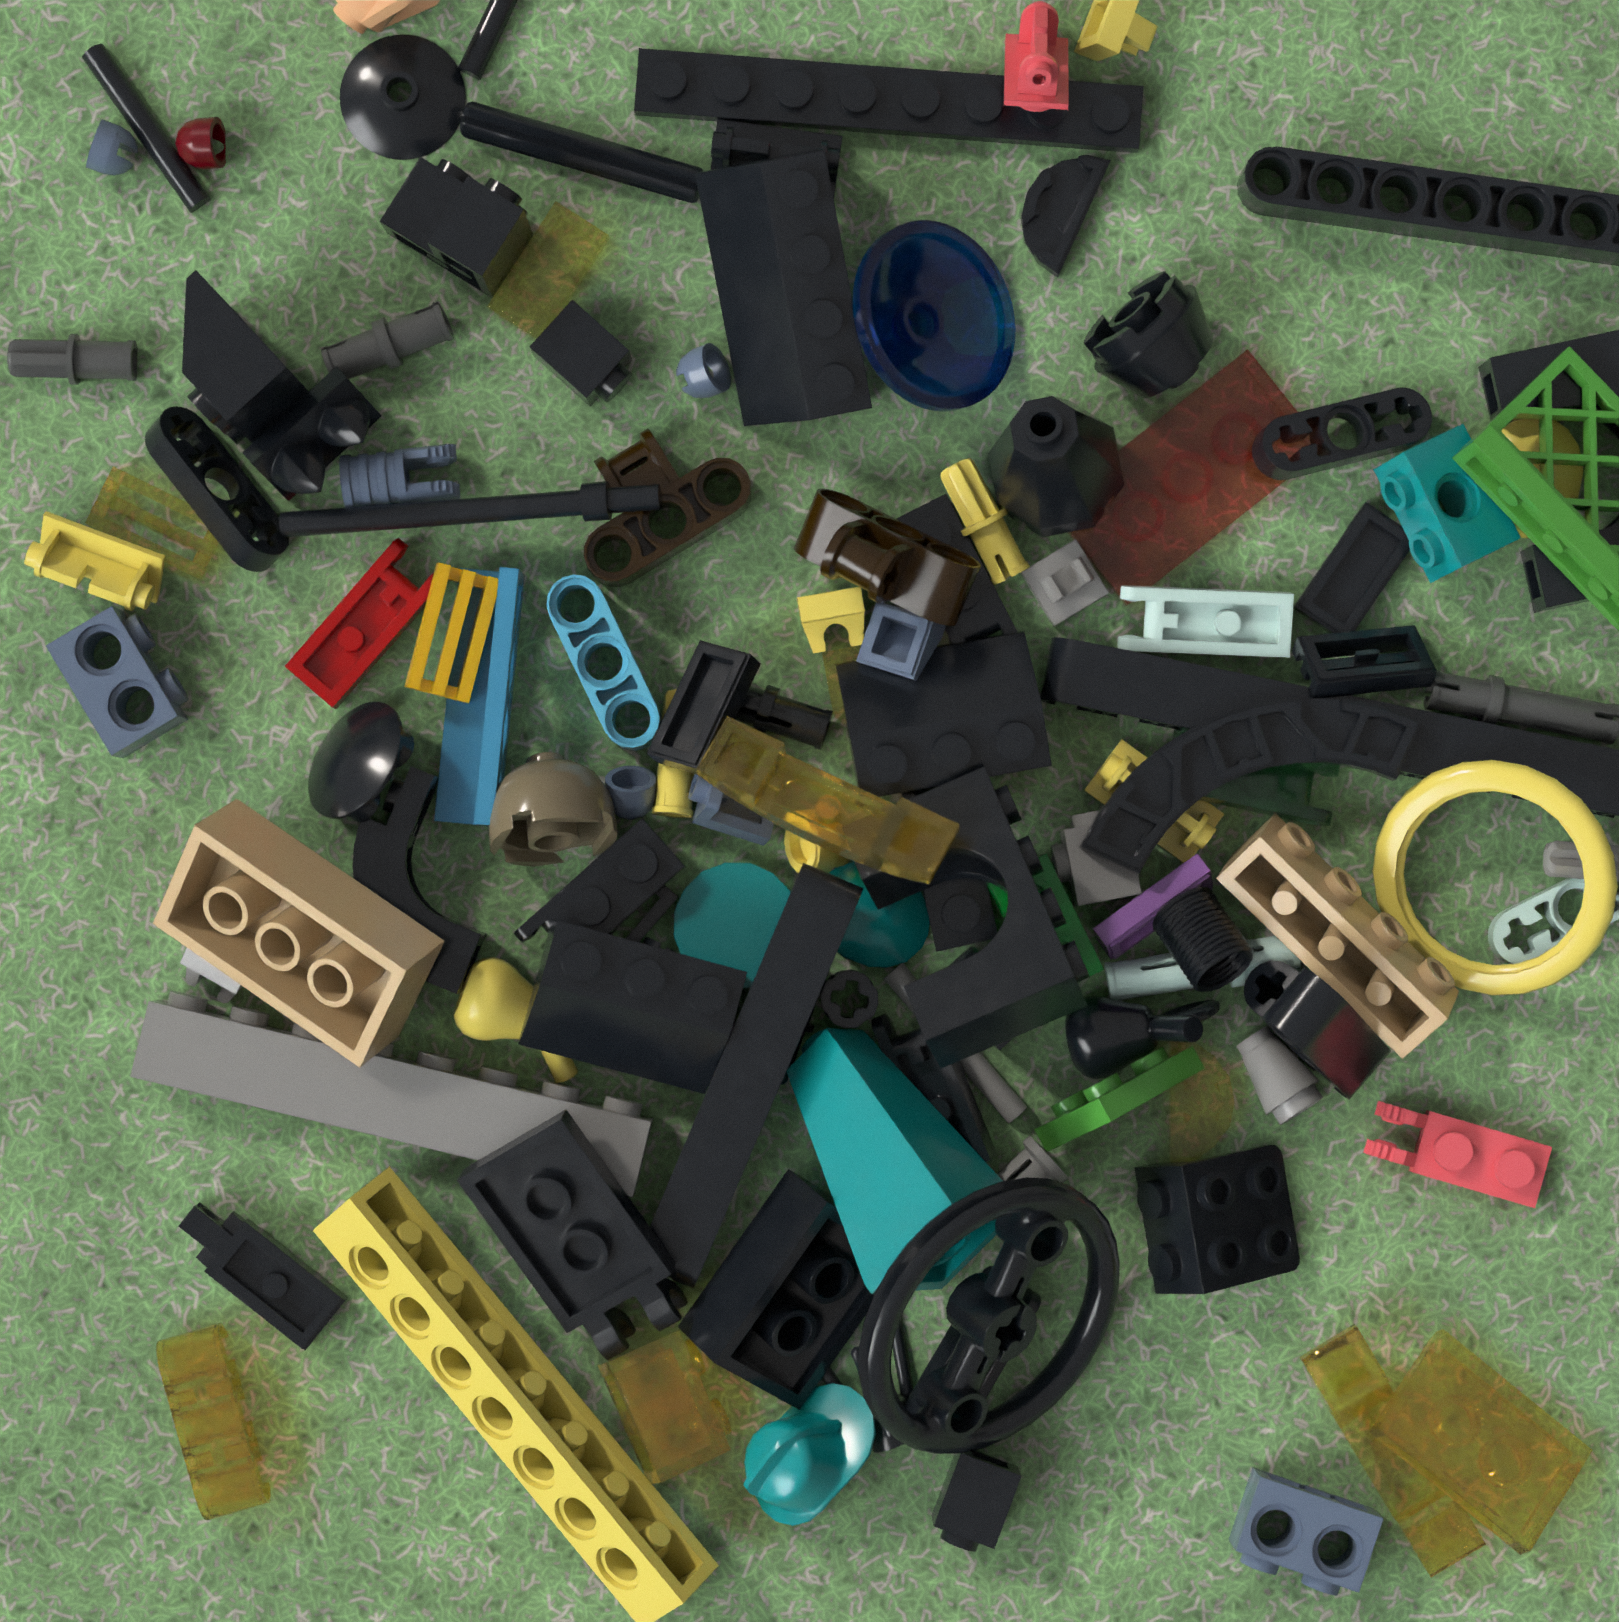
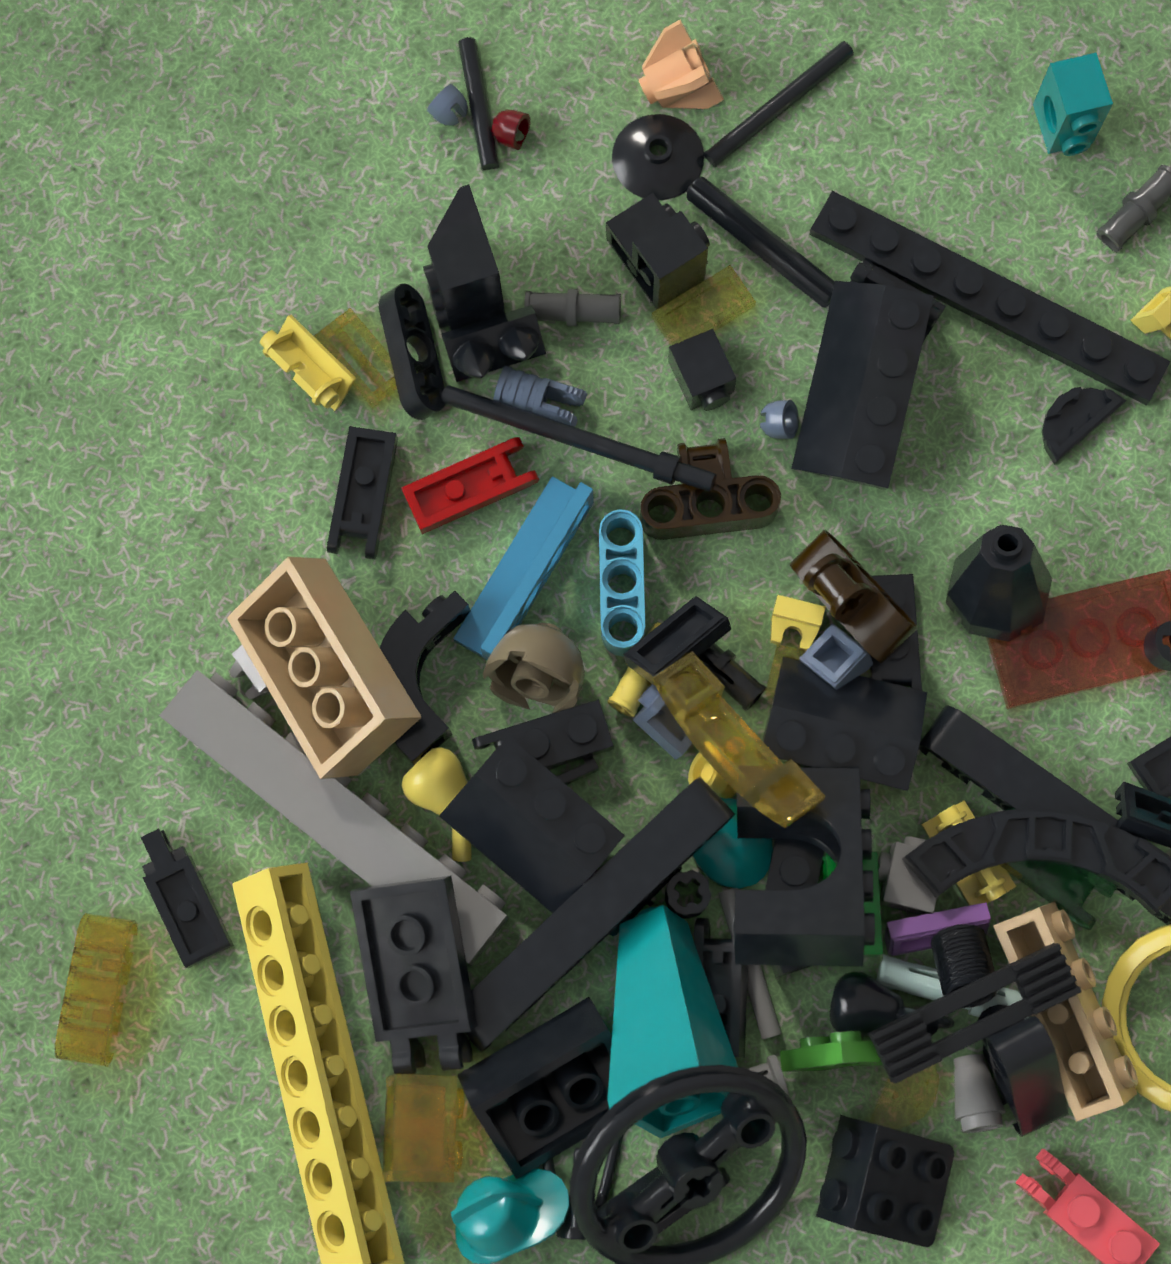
camera: 30 degrees right, 10 degrees down
dark grey axle [7,334,138,385] -> none
sand blue brick [46,606,189,758] -> none
black dish [308,702,414,823] -> none
yellow tile [404,562,498,703] -> none
sand blue hinge [605,766,656,820] -> none
teal tile [674,862,791,988] -> none
clear blue dish [853,220,1016,412] -> none
light yellow axle [940,458,1030,585] -> none
coral hinge [1004,1,1069,112] -> none
light grey tile [1021,539,1109,627] -> none
black cone [1084,271,1213,398] -> none
light aqua hinge [1117,585,1294,658] -> none
none -> black hinge [327,426,398,560]
none -> black container [868,943,1082,1084]

